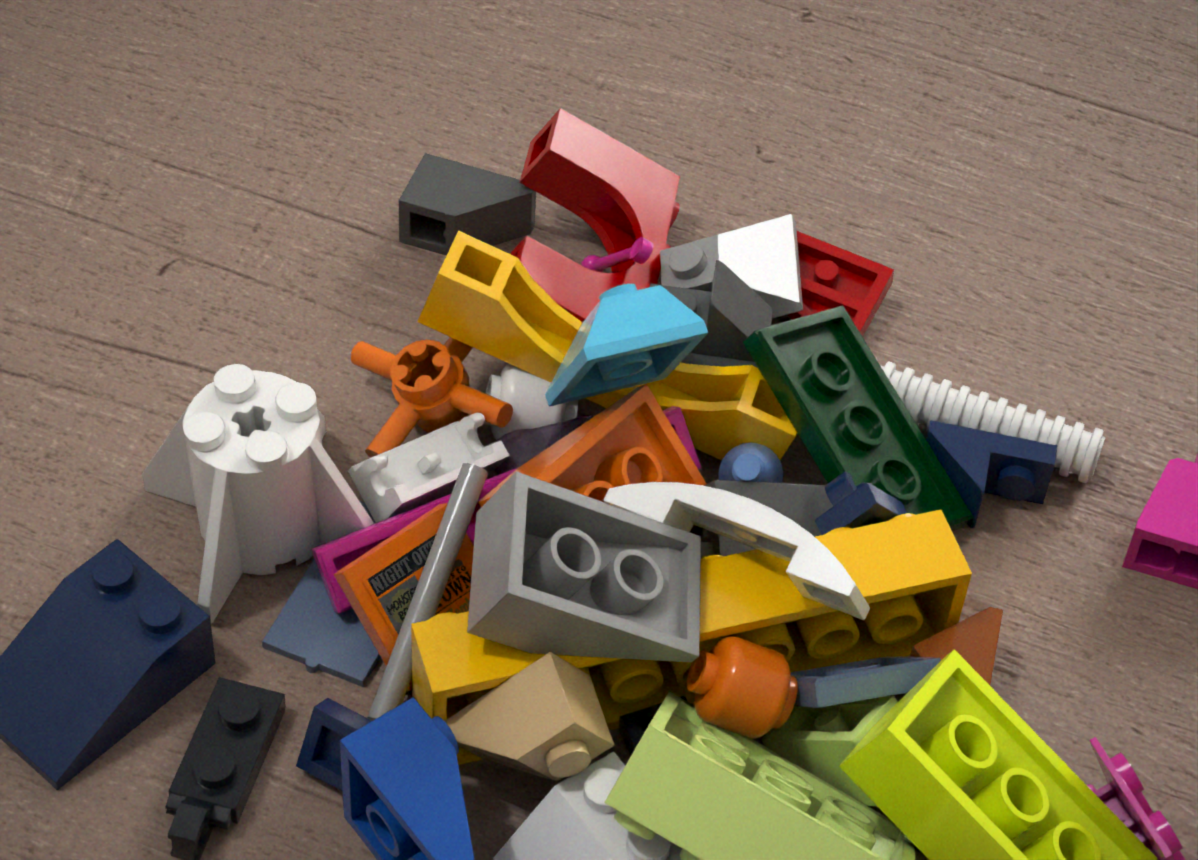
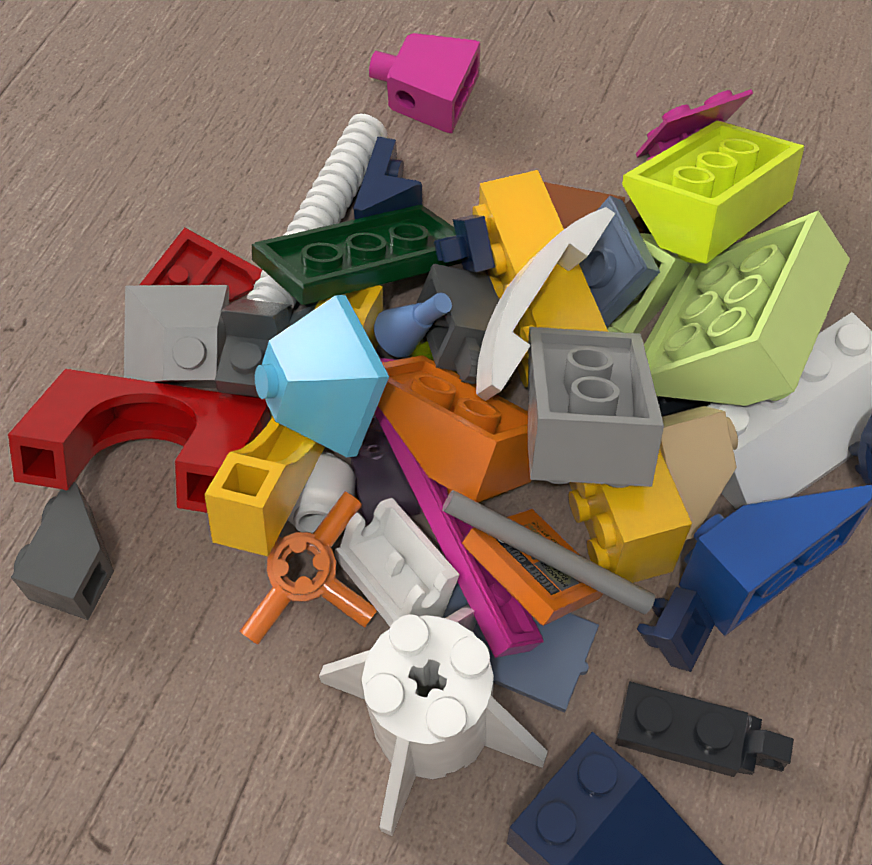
camera: 85 degrees left, 10 degrees up
dark pink hinge [581,237,653,272] -> none
orange head [687,636,798,739] -> none

